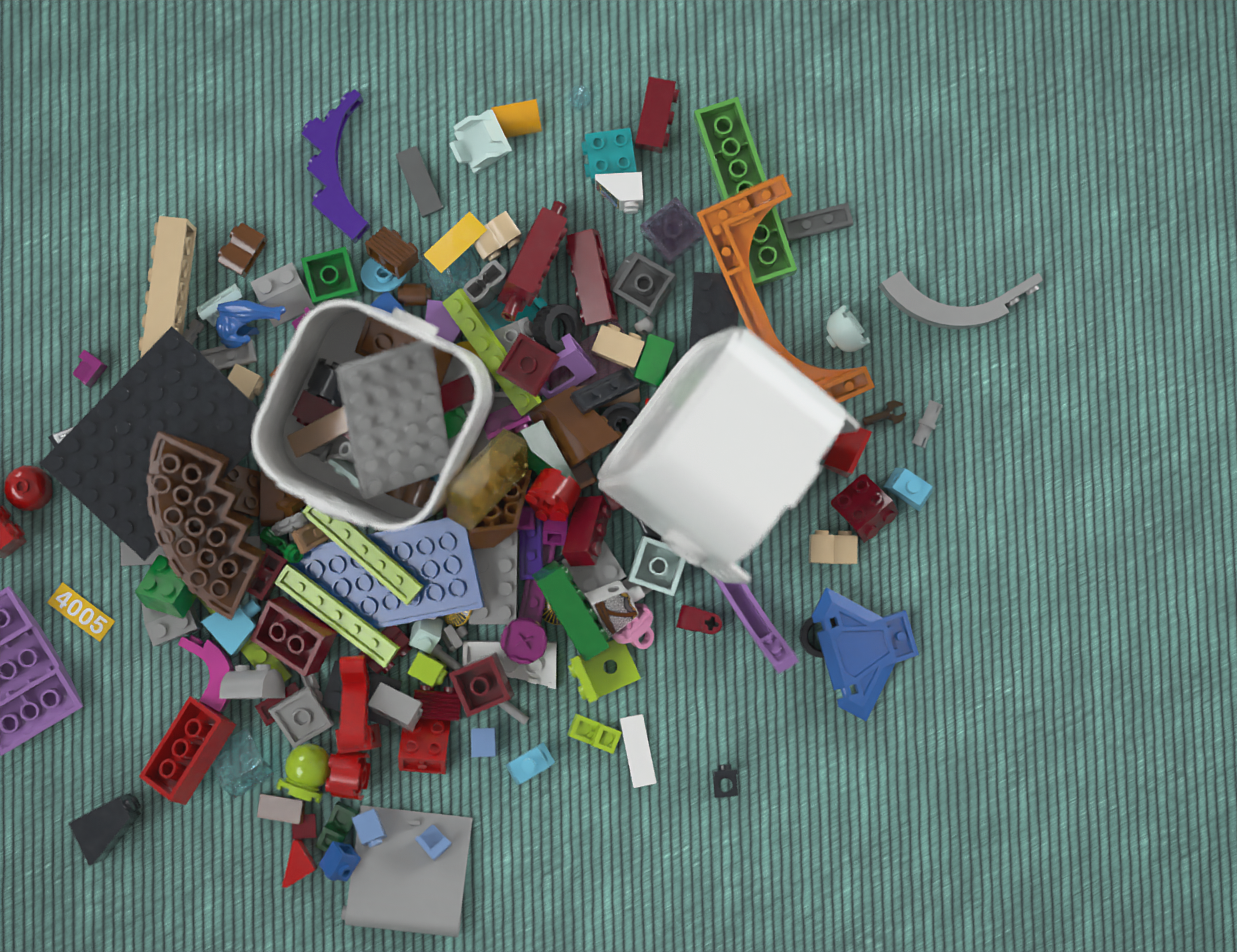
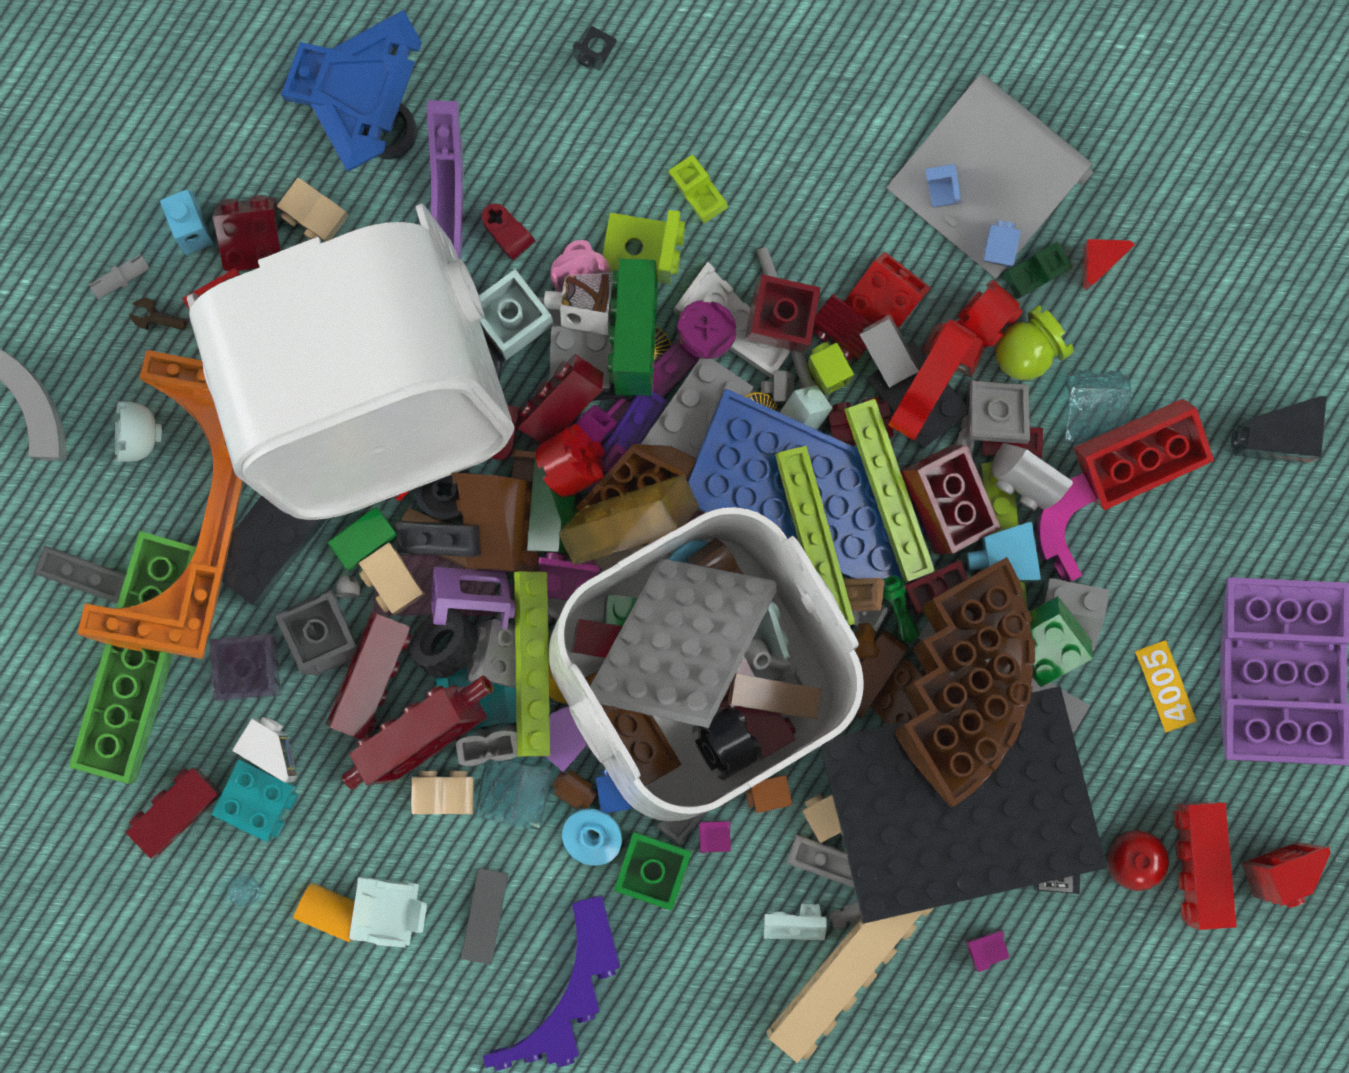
camera: 145 degrees left, 0 degrees up
blue hair [216,300,286,349] -> none
reddish brown brick [218,222,268,278] -> none
light grey slope [250,262,316,328] -> none
tile [257,794,306,824] -> none
light grey axle [271,513,307,536] -> none
dark red tile [292,813,317,839] -> none
blue brick [319,841,361,881] -> none
reddish brown brick [365,226,419,279] -> none
yellow sticker [423,211,487,273] -> none
medium blue panel [471,727,497,757] -> none
dark red tile [496,332,560,397] -> none
medium azure torso [505,742,555,785] -> none
white tile [620,714,656,788] -> none

